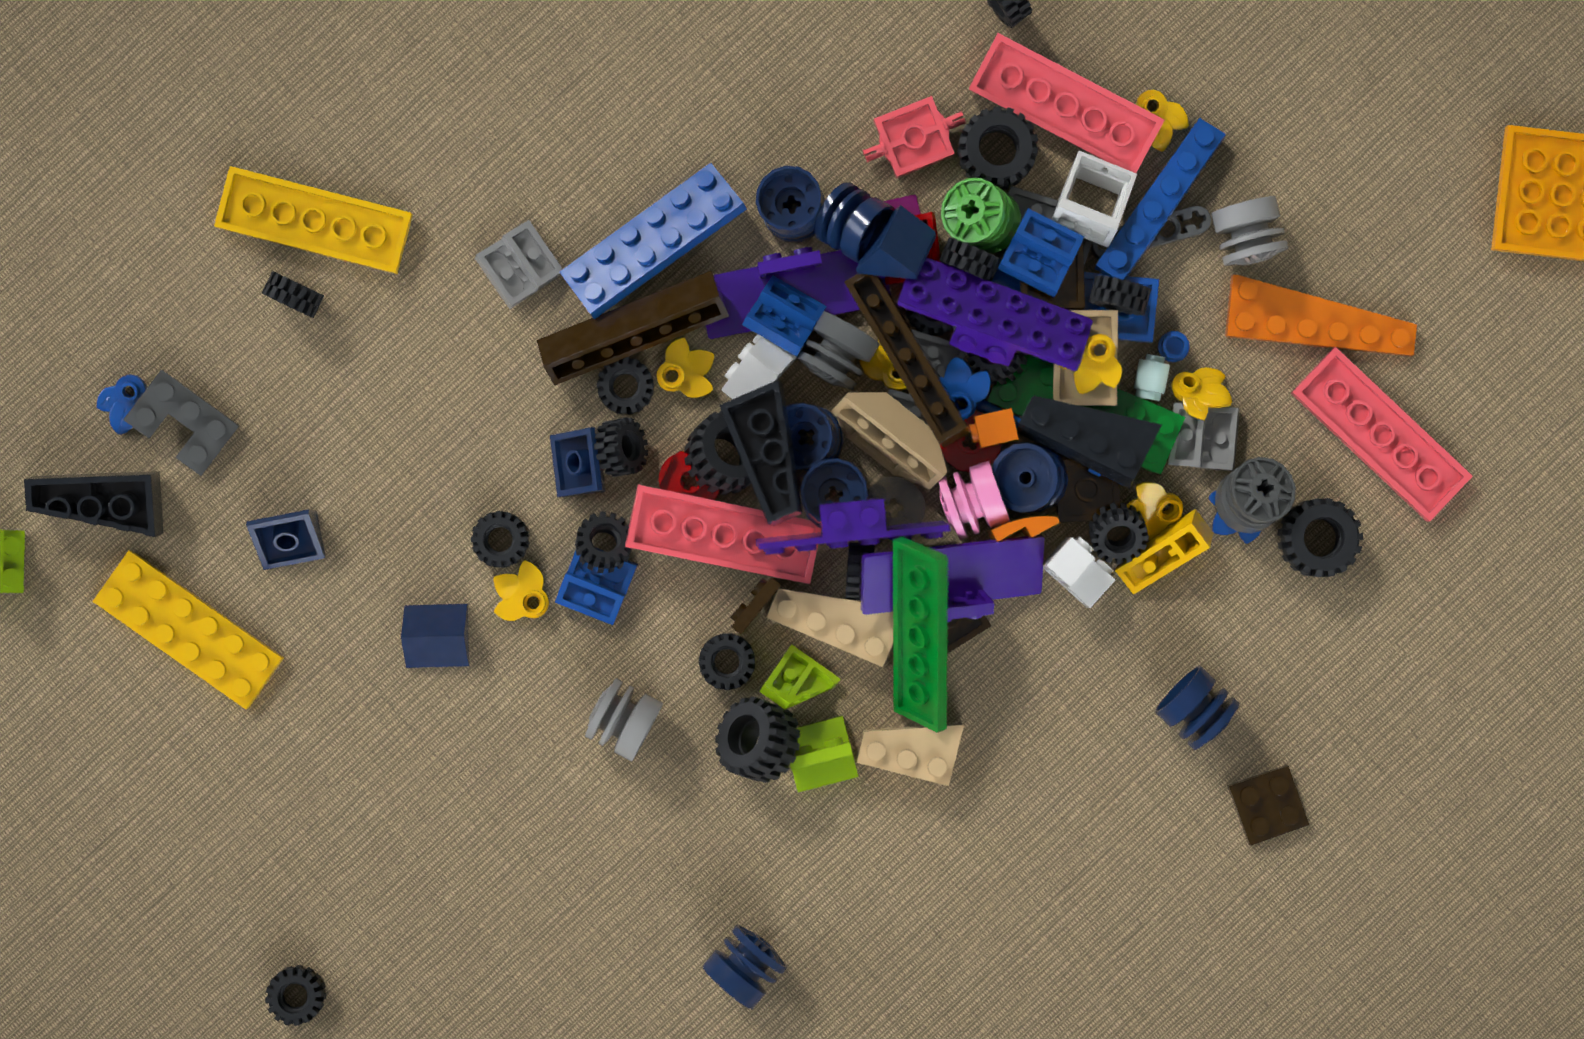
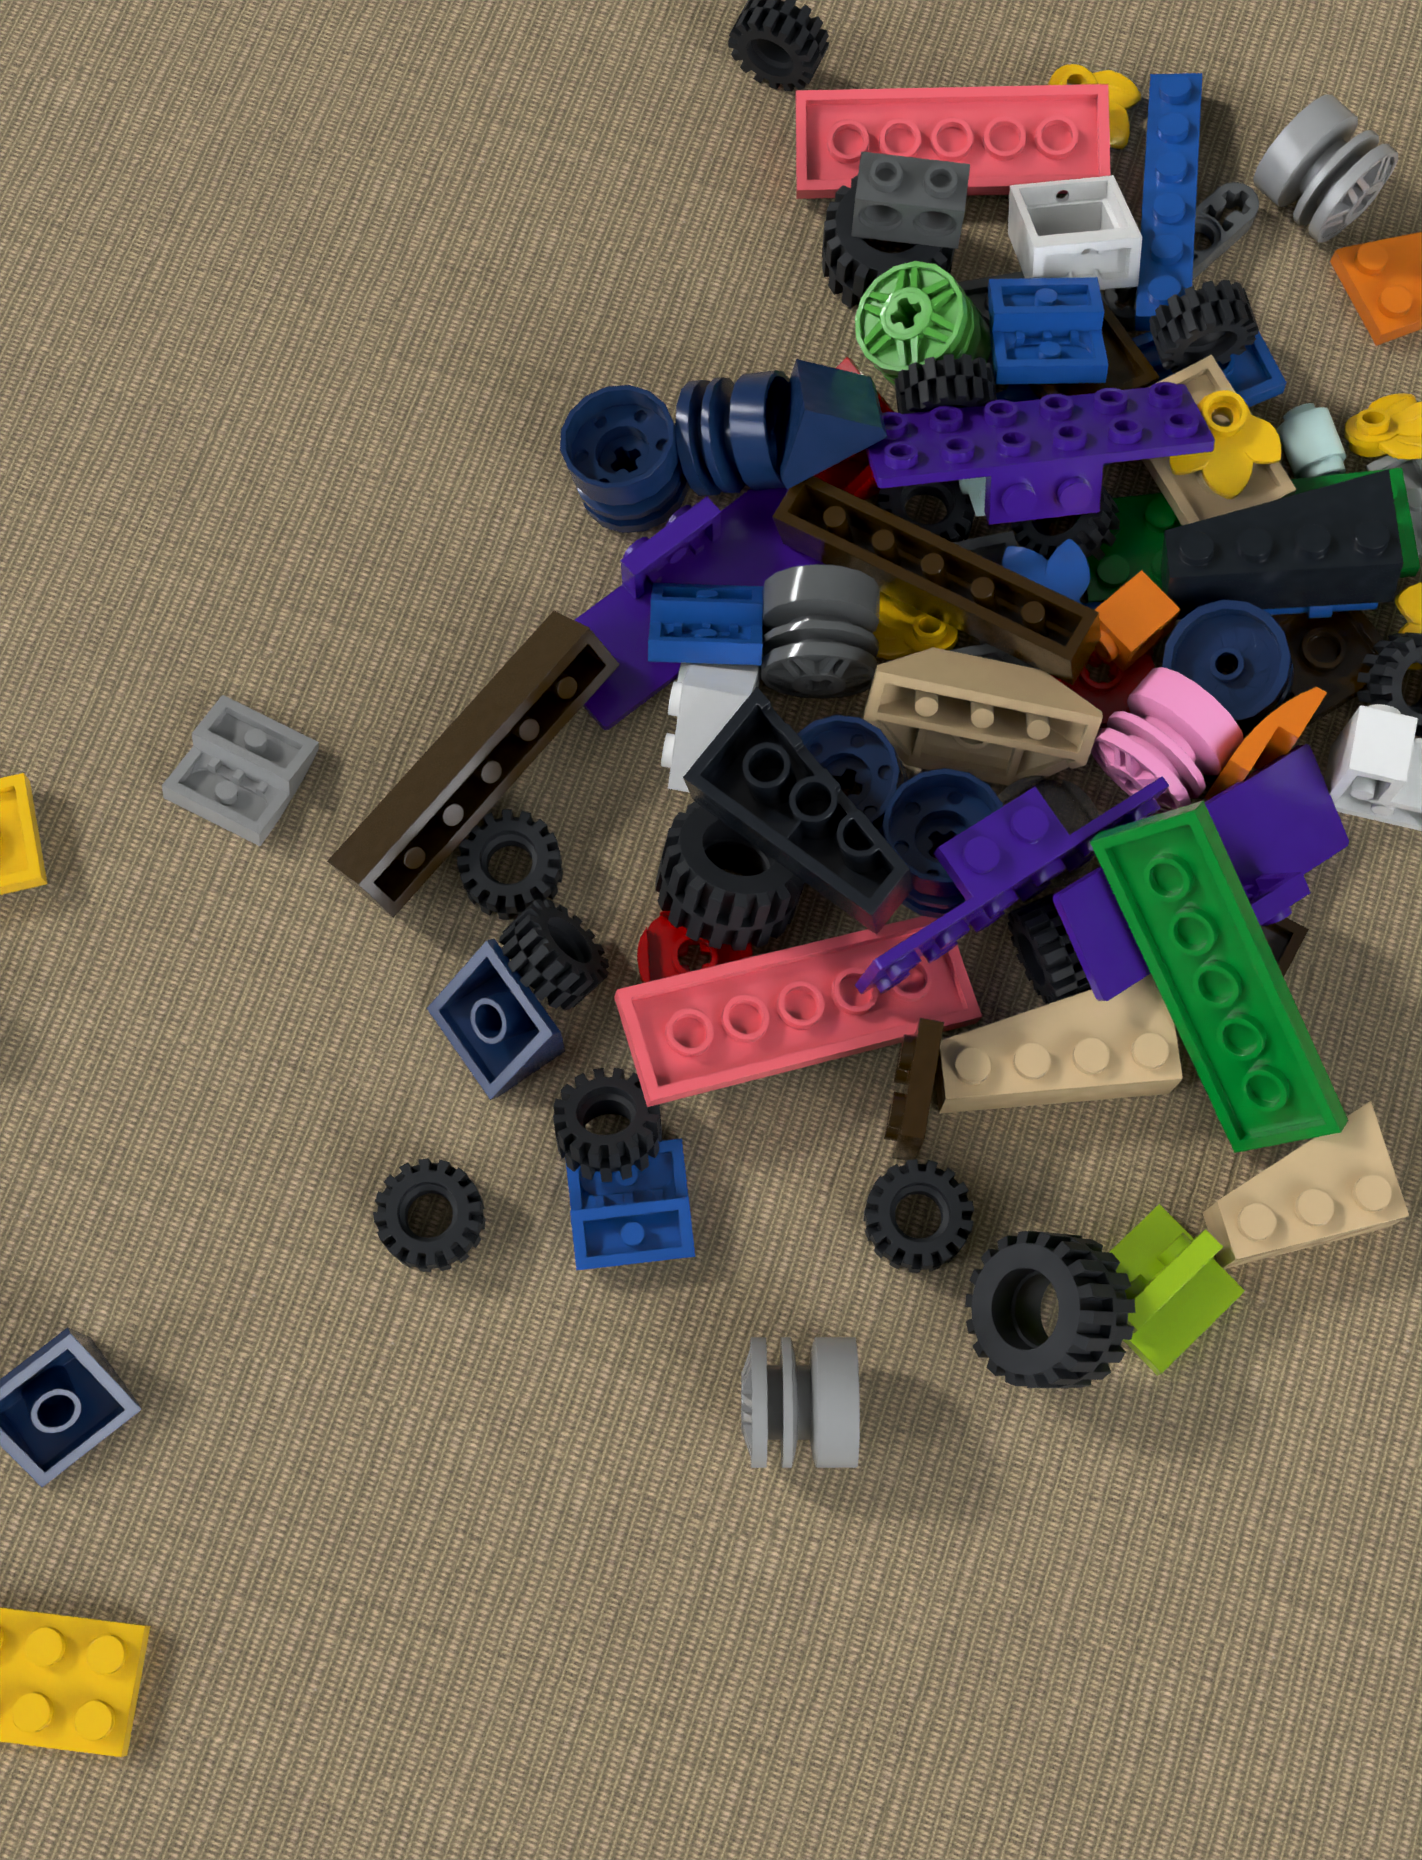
camera: 30 degrees left, 15 degrees down
dark blue slope [401,604,469,668] -> none
yellow plate [493,560,549,621] -> none
plate [560,163,747,319] -> none
yellow plate [657,338,714,398] -> none
dark blue wheel [702,924,787,1009] -> none
lime wing [759,644,840,710] -> none
coral plate [862,96,966,179] -> none
blue plate [1158,331,1190,362] -> none
none -> dark grey brick [851,152,970,249]

